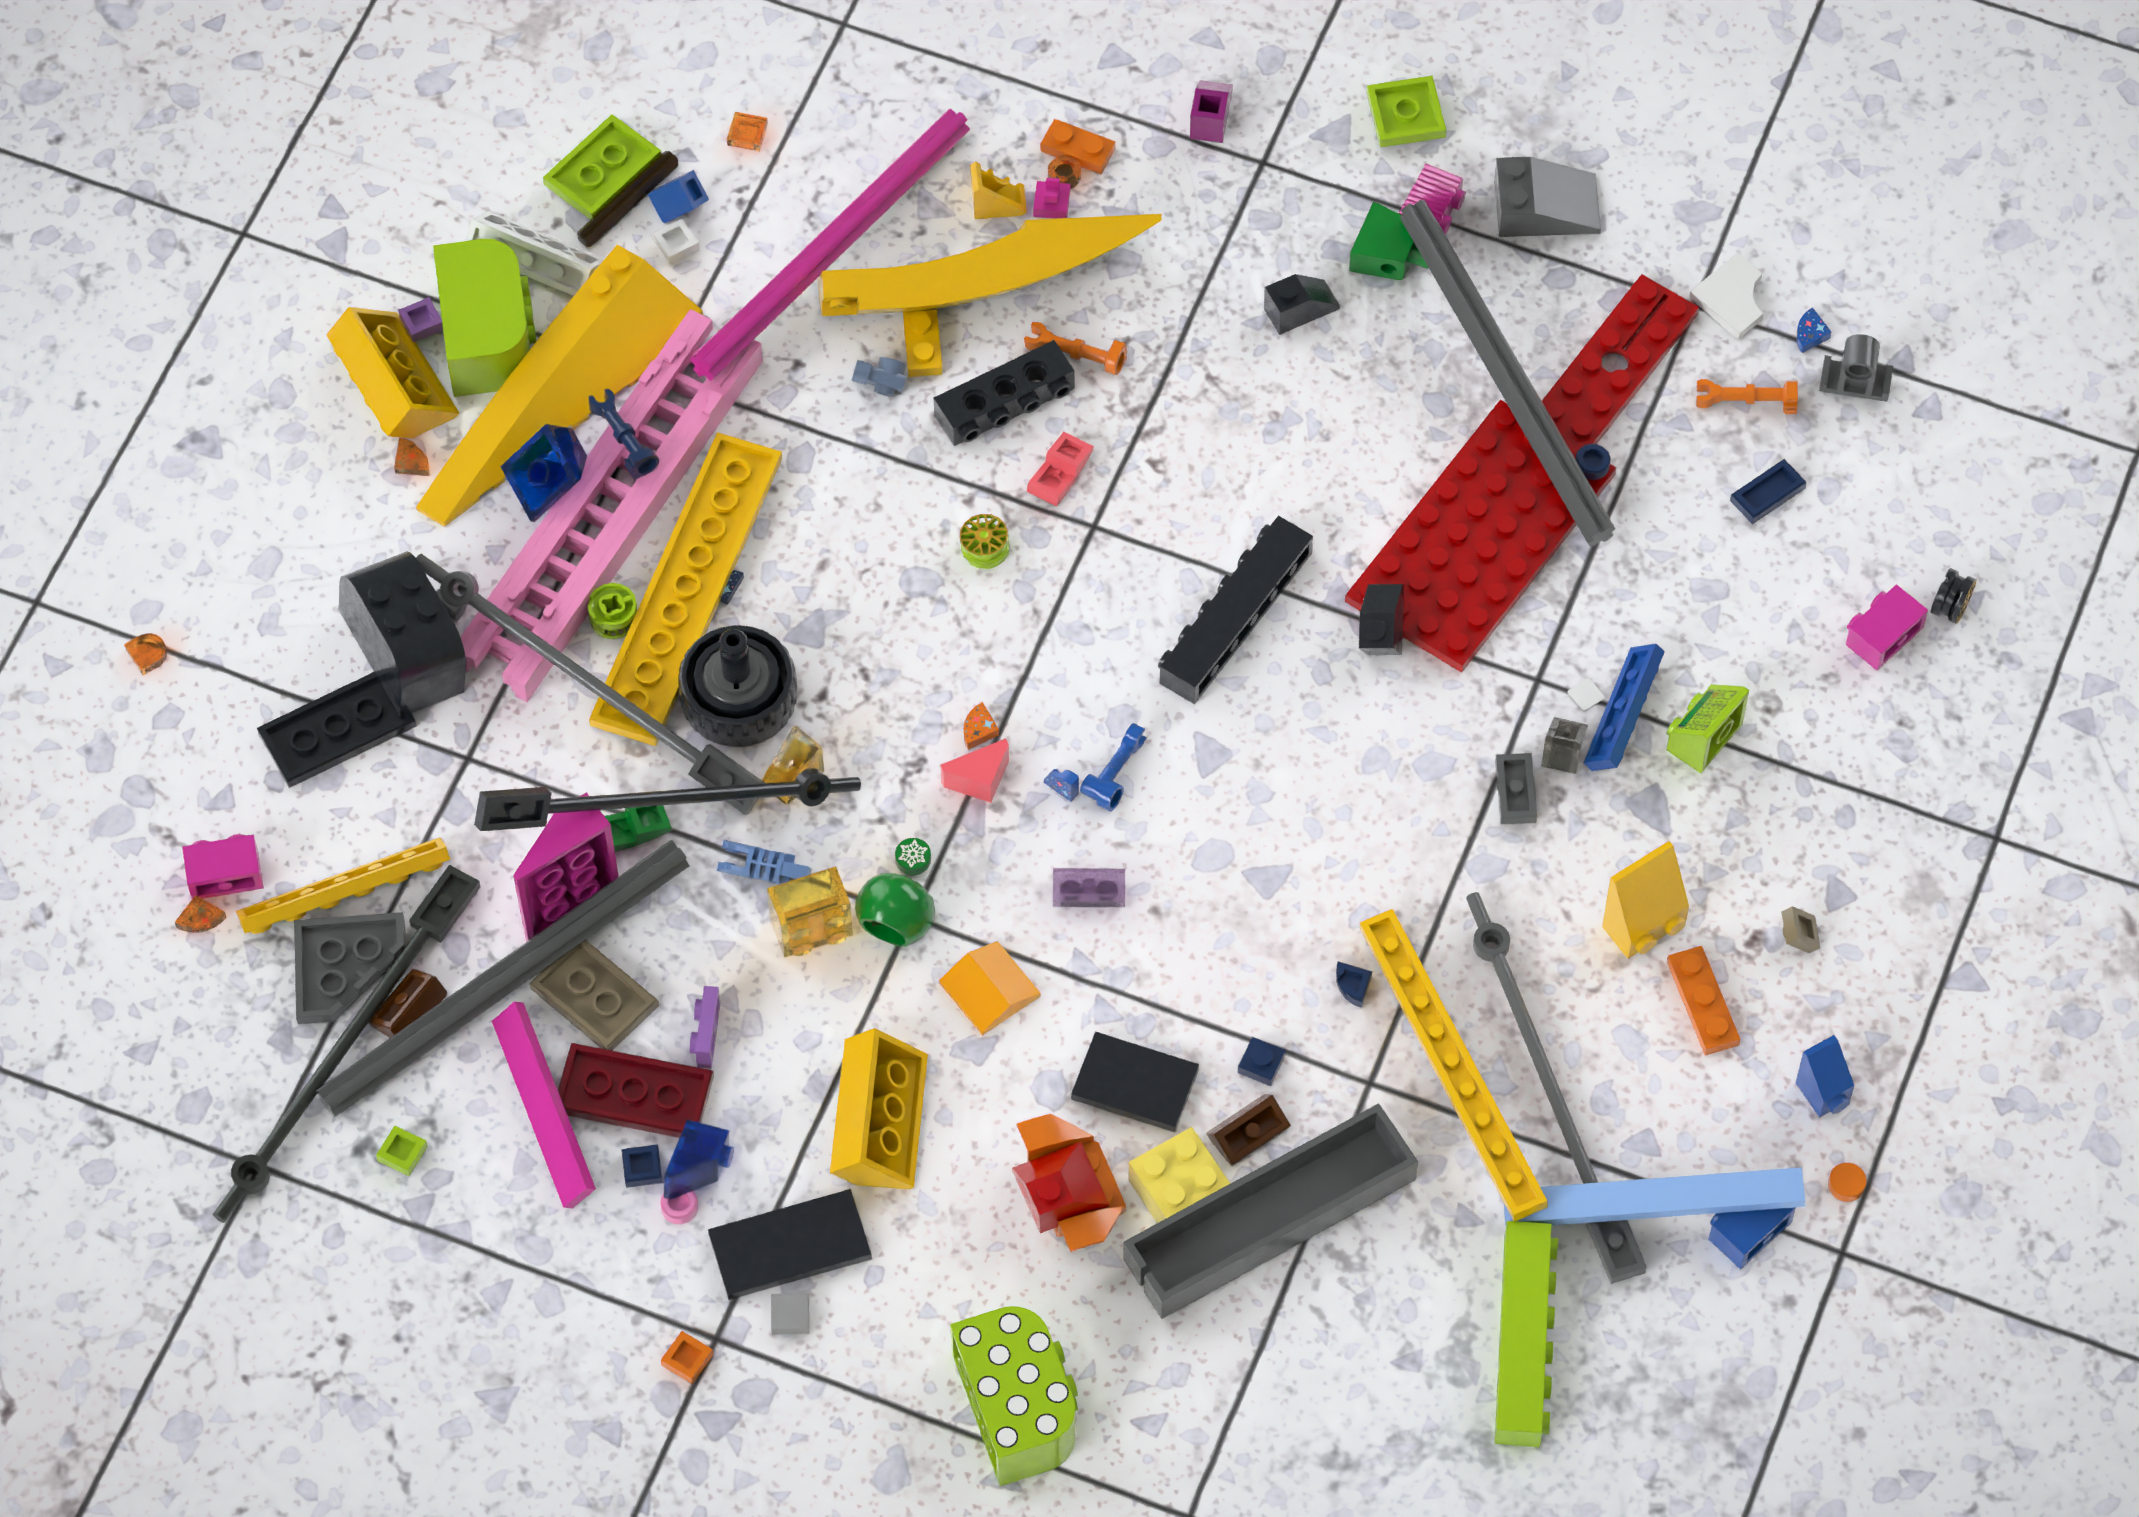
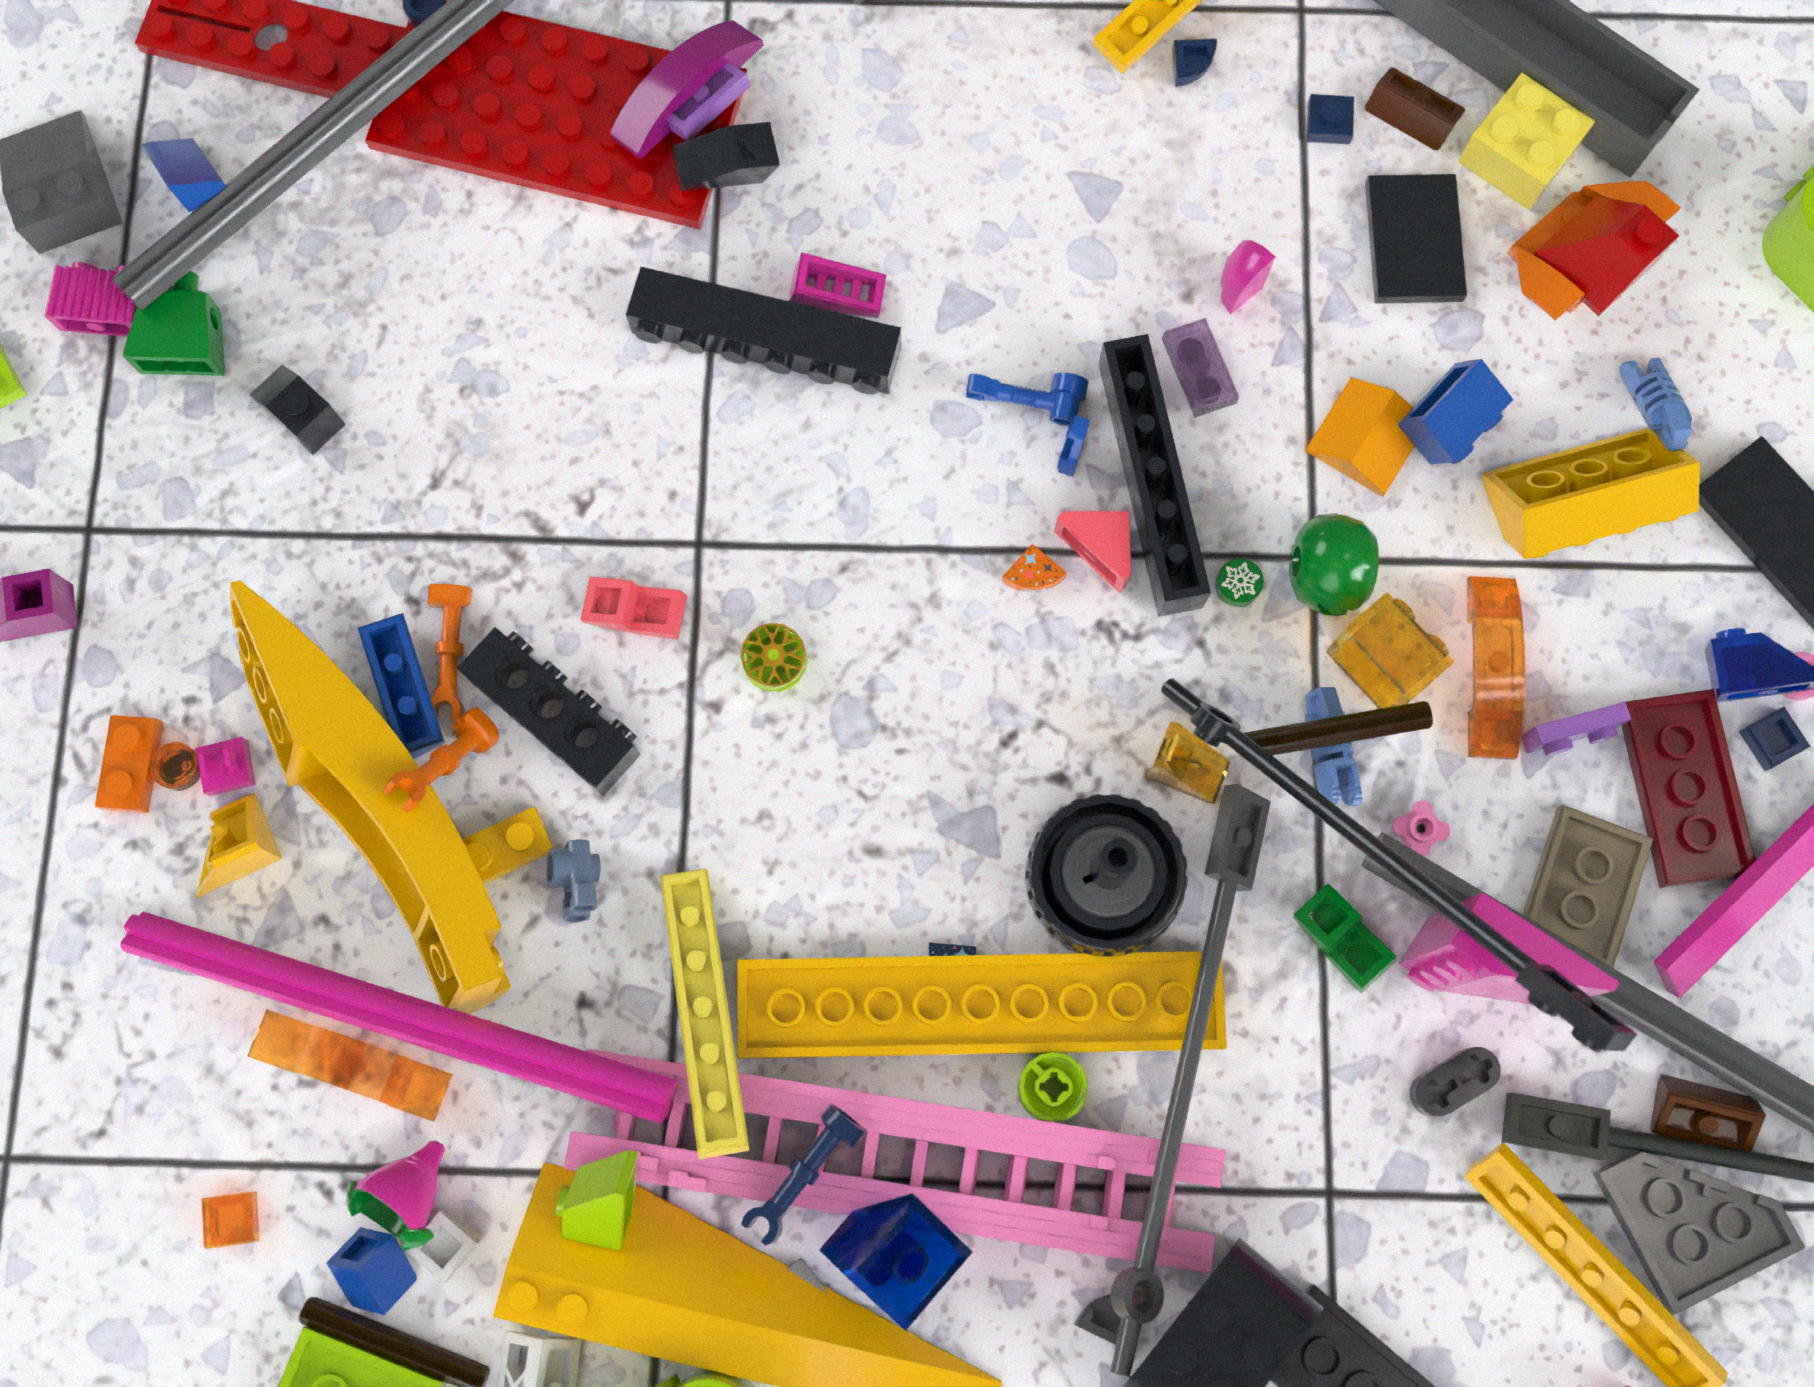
camera: 110 degrees left, 15 degrees up
none -> blue slope [141,138,226,212]
none -> clear orange slope [247,1009,454,1122]
none -> dark pink hat [346,1140,445,1250]
none -> blue slope [358,613,445,759]
none -> orange piece [383,706,499,813]
none -> lime slope [555,1150,638,1251]
none -> magenta slope [610,20,764,160]
none -> light yellow tile [660,868,749,1159]
none -> medium lavender plate [667,62,751,141]
none -> dark pink slope [788,252,886,318]
none -> black brick [1098,334,1211,617]
none -> dark pink brick [1220,240,1276,315]
none -> dark brown axle [1244,701,1433,756]
none -> bright pink plate [1392,801,1450,856]
none -> blue brick [1398,359,1514,464]
none -> black beam [1410,1047,1501,1117]
none -> clear orange slope [1467,576,1525,760]
none -> medium blue hinge [1619,358,1692,451]

